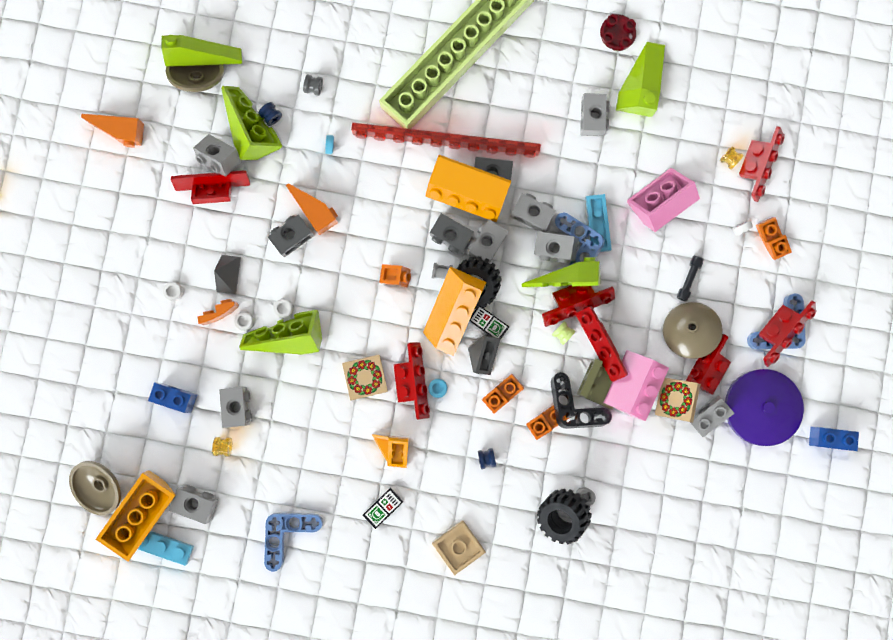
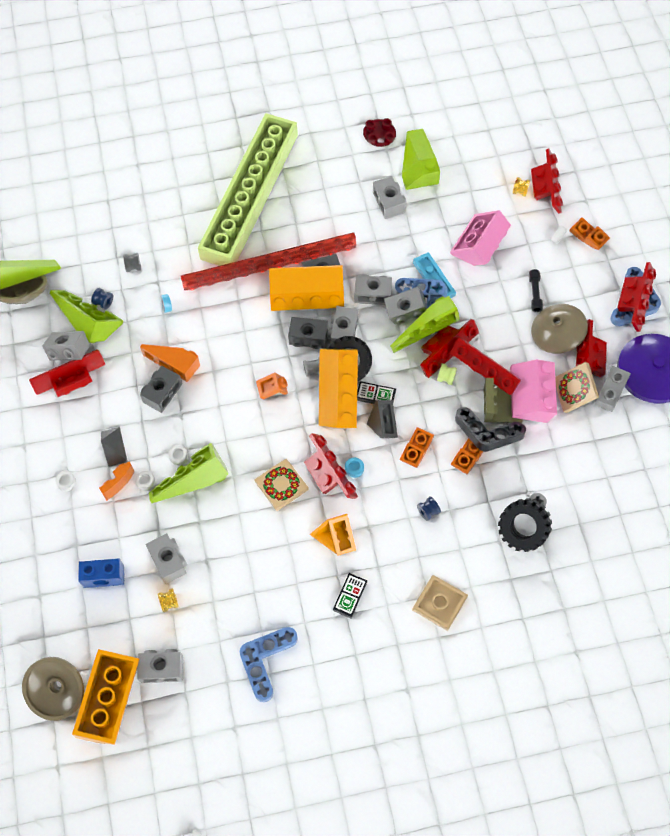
camera: 20 degrees left, 20 degrees down
medium azure plate [138,531,194,566] -> none

